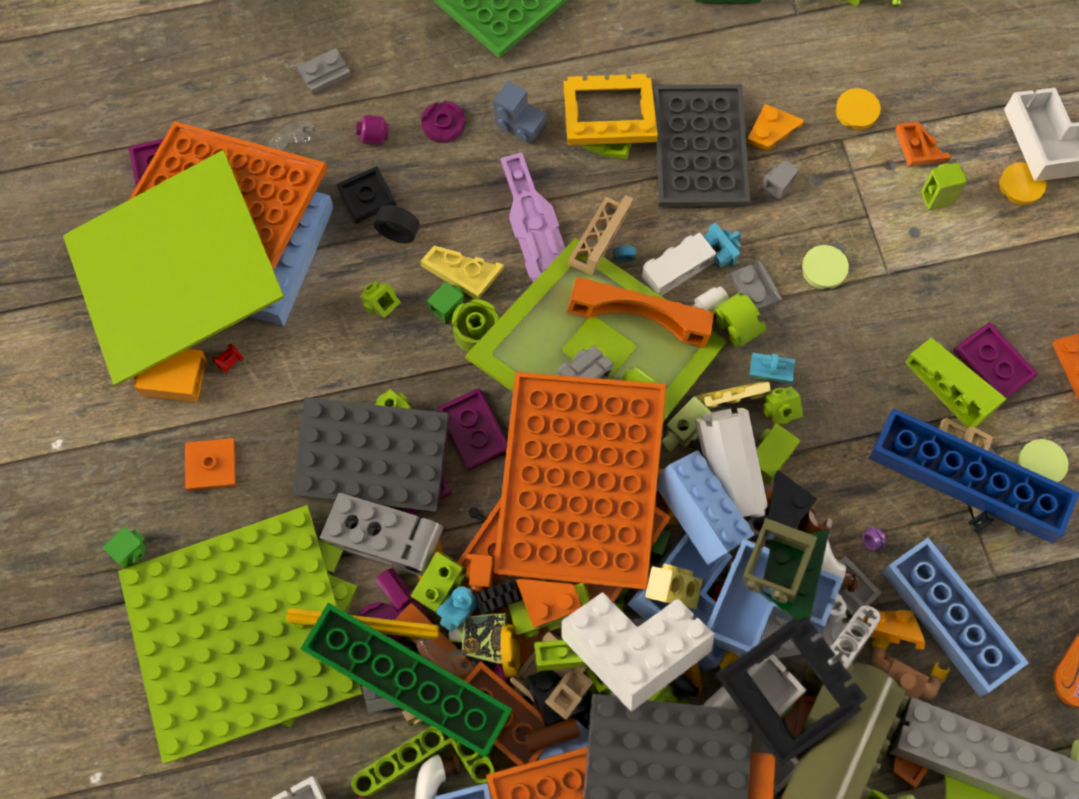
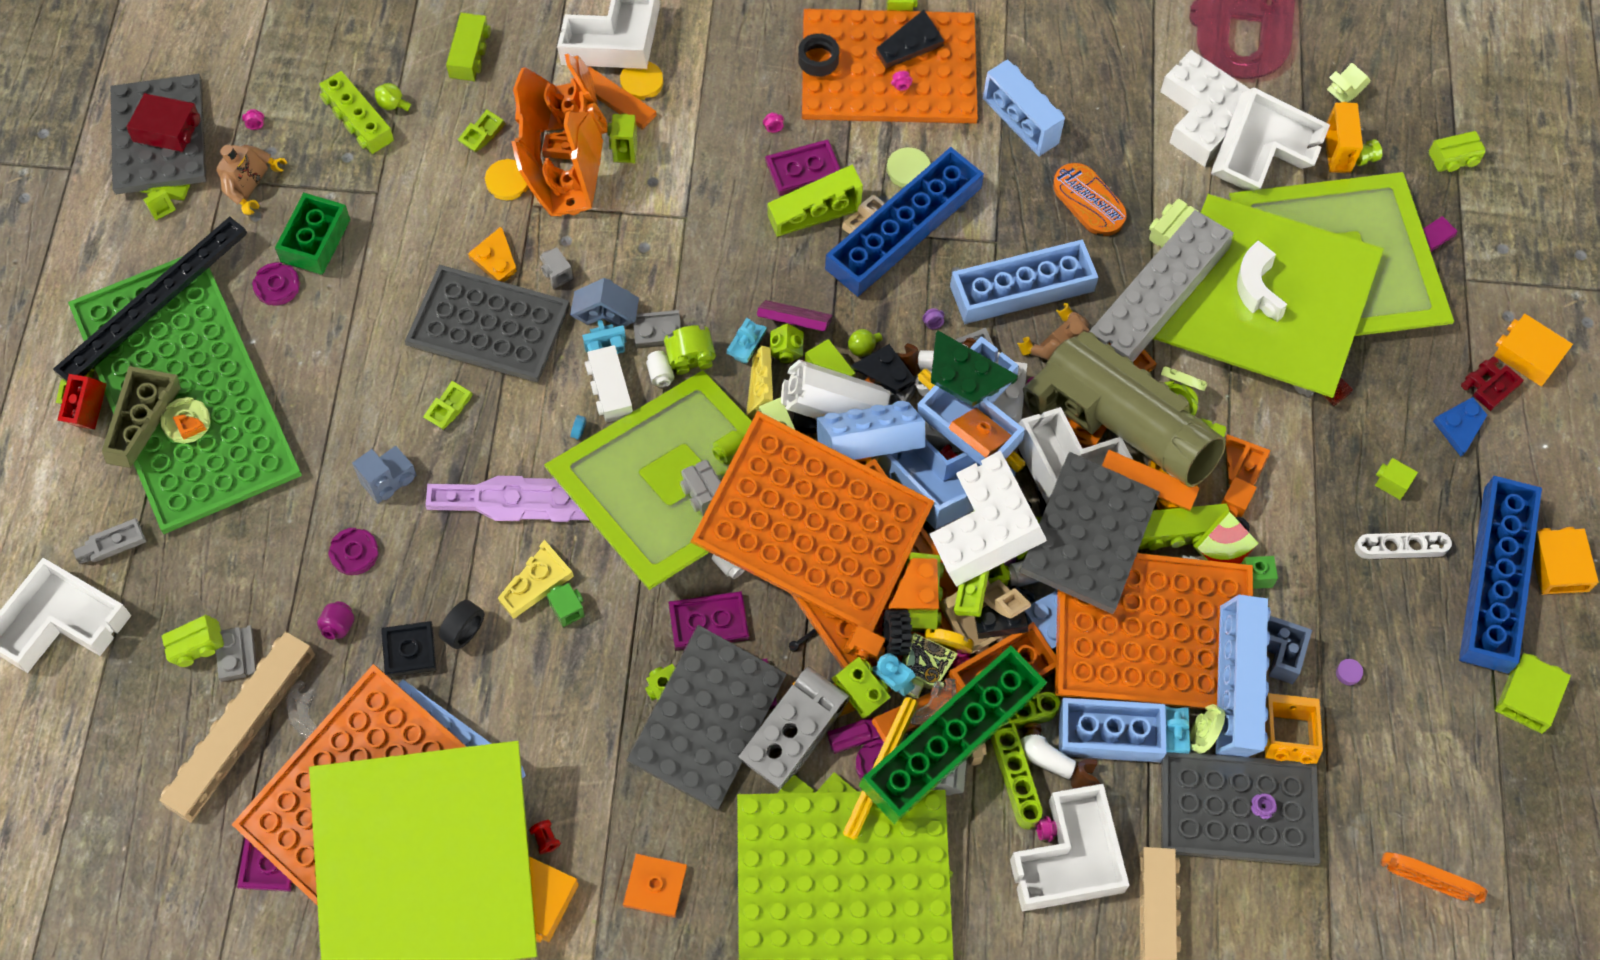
camera: 75 degrees left, 5 degrees down
lime brick [359,281,401,318] -> none
lime brick [452,299,499,352] -> none
reddish brown piece [524,717,581,753] -> none
yellow hinge [563,74,658,145] -> none
tan fence [567,195,634,276] -> none
orange arch [567,277,714,348] -> none
light yellow brick [645,564,703,609] -> none
black hinge [716,616,867,766] -> none
olive window [742,518,817,603] -> none
yellowish green tile [802,245,849,289] -> none
white beam [827,606,881,669] -> none
light orange wing [862,610,925,650] -> none
black bush [968,510,994,533] -> none
none -> tan brick [159,631,315,823]
none -> lime brick [162,615,224,667]
none -> lime brick [446,12,491,81]
none -> lime slope [458,109,506,153]
none -> orange piece [511,53,608,216]
none -> sand blue brick [570,278,639,327]
none -> orange tile [576,66,657,130]
none -> magenta tile [757,300,832,331]
none -> dark pink plate [763,112,784,133]
none -> lime piece [848,329,882,357]
none -> orange plate [949,408,1012,458]

